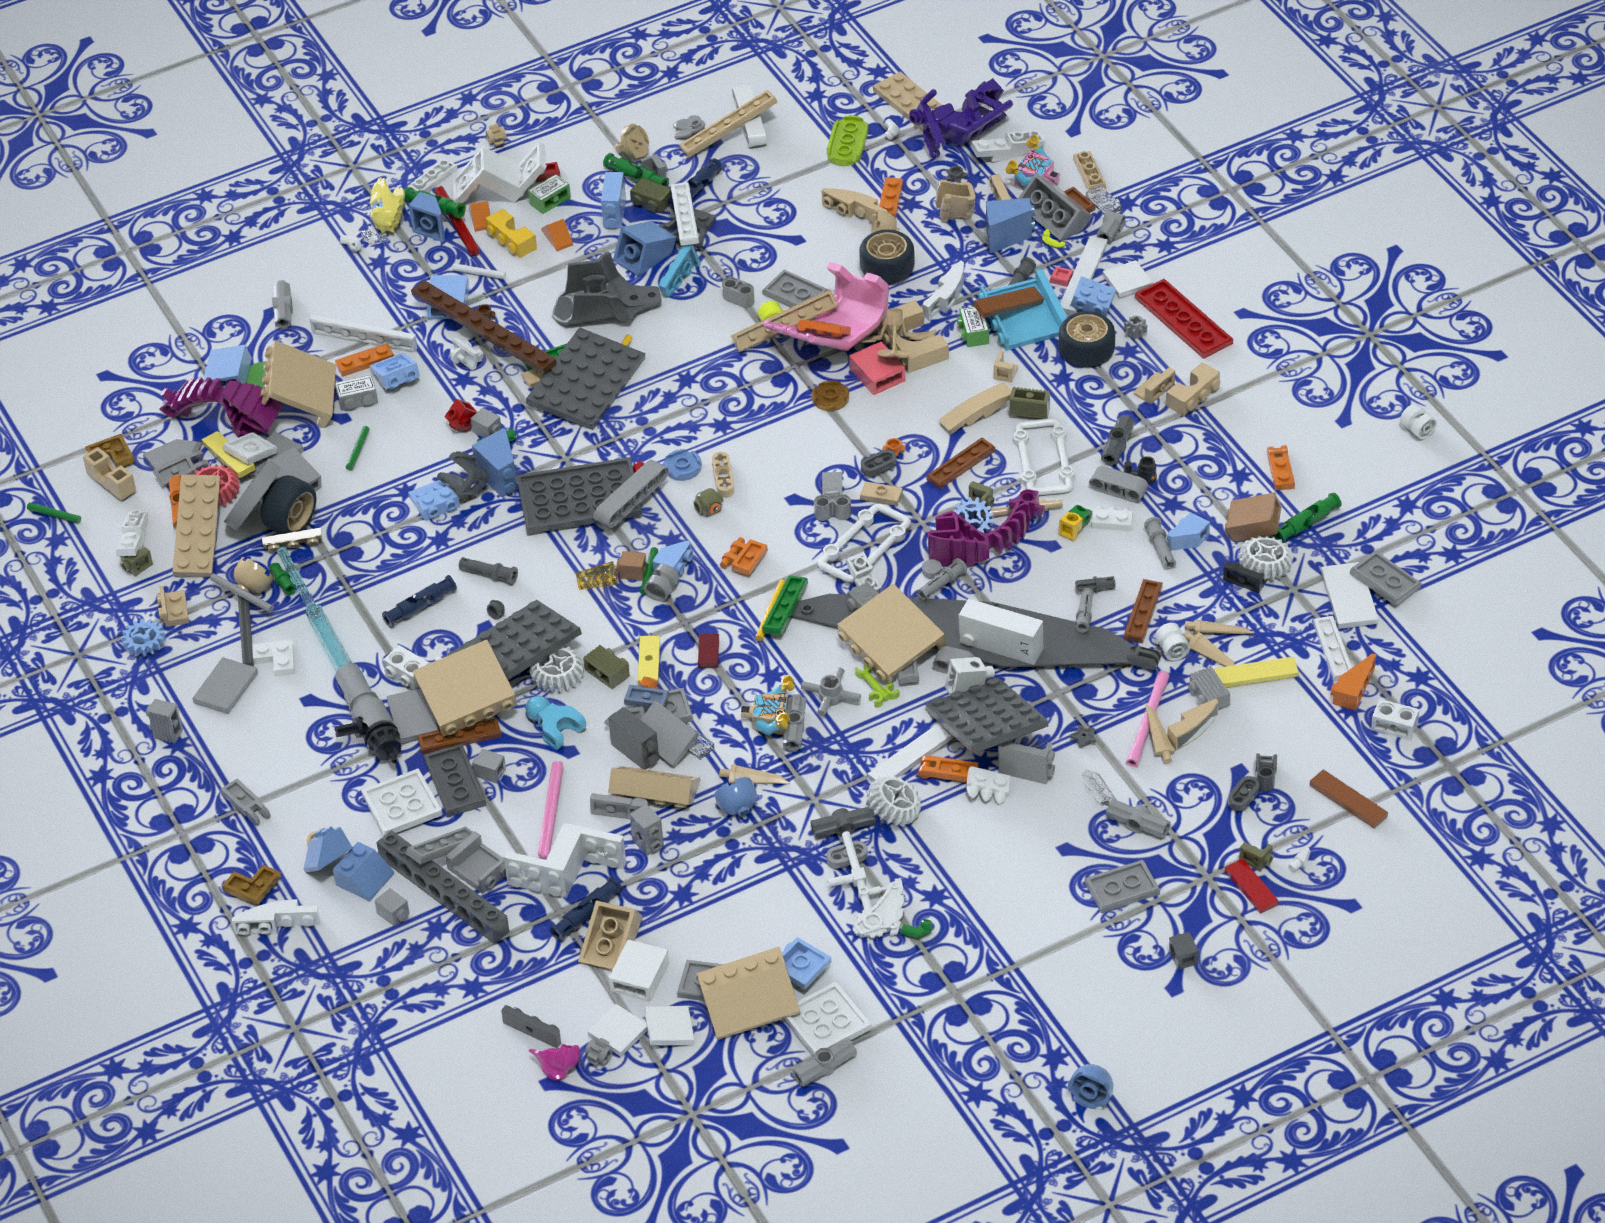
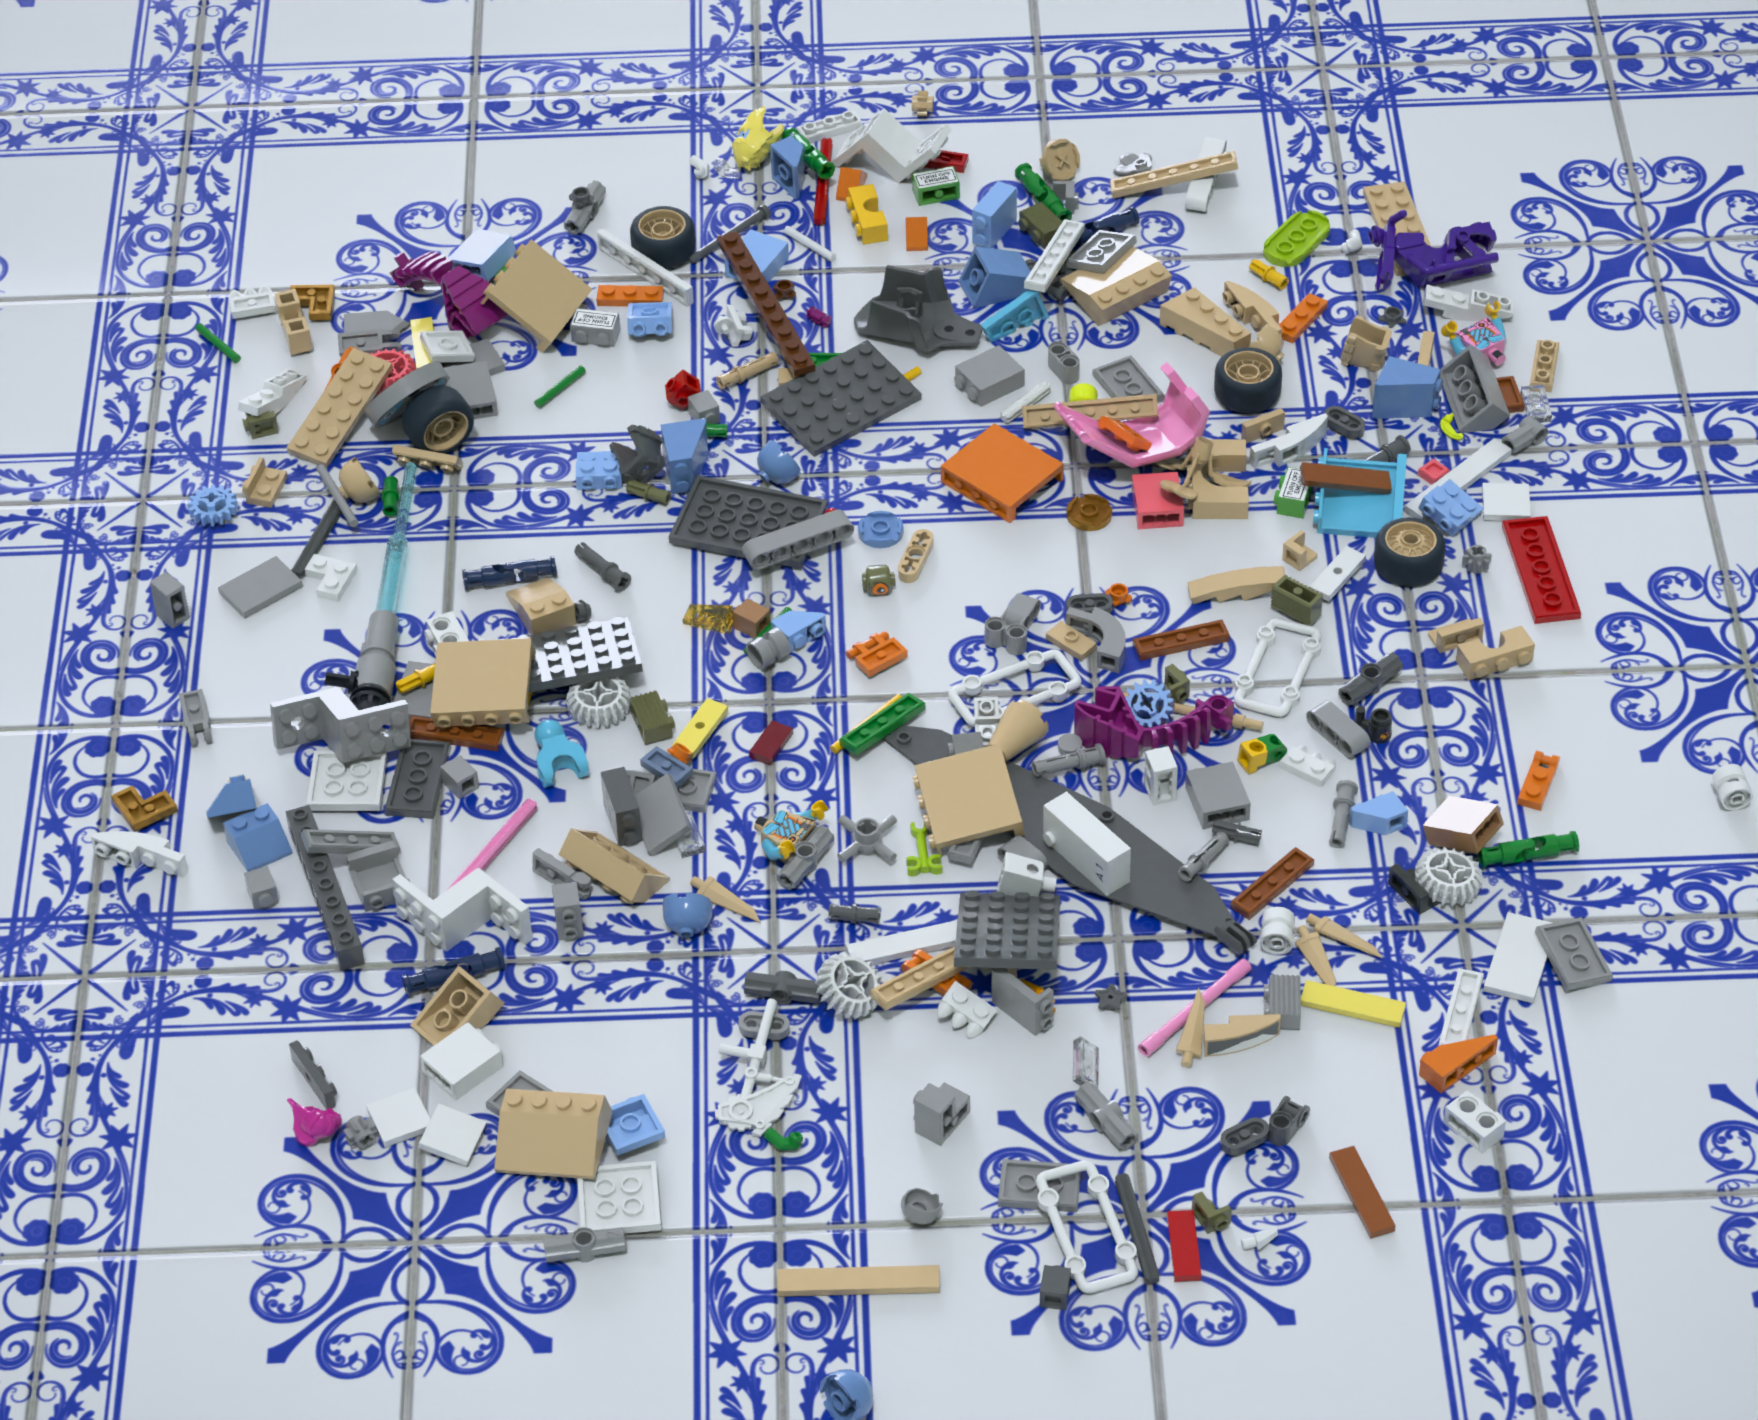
camera: 25 degrees right, 0 degrees up
none -> white plate [229,285,276,319]
none -> light grey bracket [270,687,411,763]
none -> yellow axle [396,663,435,693]
none -> tan slope [506,577,576,635]
none -> dark grey plate [569,187,594,207]
none -> olive axle [626,480,672,505]
none -> black wheel [630,206,696,269]
none -> dark grey bar [689,204,771,263]
none -> tan pin [716,352,779,390]
none -> medium blue cylinder [757,440,801,485]
none -> tan tile [778,1265,940,1297]
none -> magenta piece [806,306,831,328]
none -> dark grey pin [828,903,881,924]
none -> tan tile [870,946,969,1011]
none -> light grey hair [901,1188,943,1225]
none -> light grey brick [913,1082,970,1146]
none -> orange panel [941,423,1064,523]
none -> light grey brick [954,345,1025,407]
none -> tan cone [987,700,1048,762]
none -> white axle [1000,381,1051,423]
none -> white bar [1036,1160,1138,1293]
none -> tan slope [1060,246,1172,326]
none -> light grey tile [1065,230,1137,273]
none -> light grey arch [1066,607,1126,674]
none -> dark grey axle [1115,1173,1160,1285]
none -> white brick [1144,746,1178,805]
none -> tan wedge [1160,287,1251,357]
none -> light grey brick [1185,762,1251,829]
none -> tan plate [1241,408,1285,444]
none -> yellow axle [1249,259,1289,290]
none -> white tile [1309,546,1366,602]
none -> dark grey plate [1324,406,1365,438]

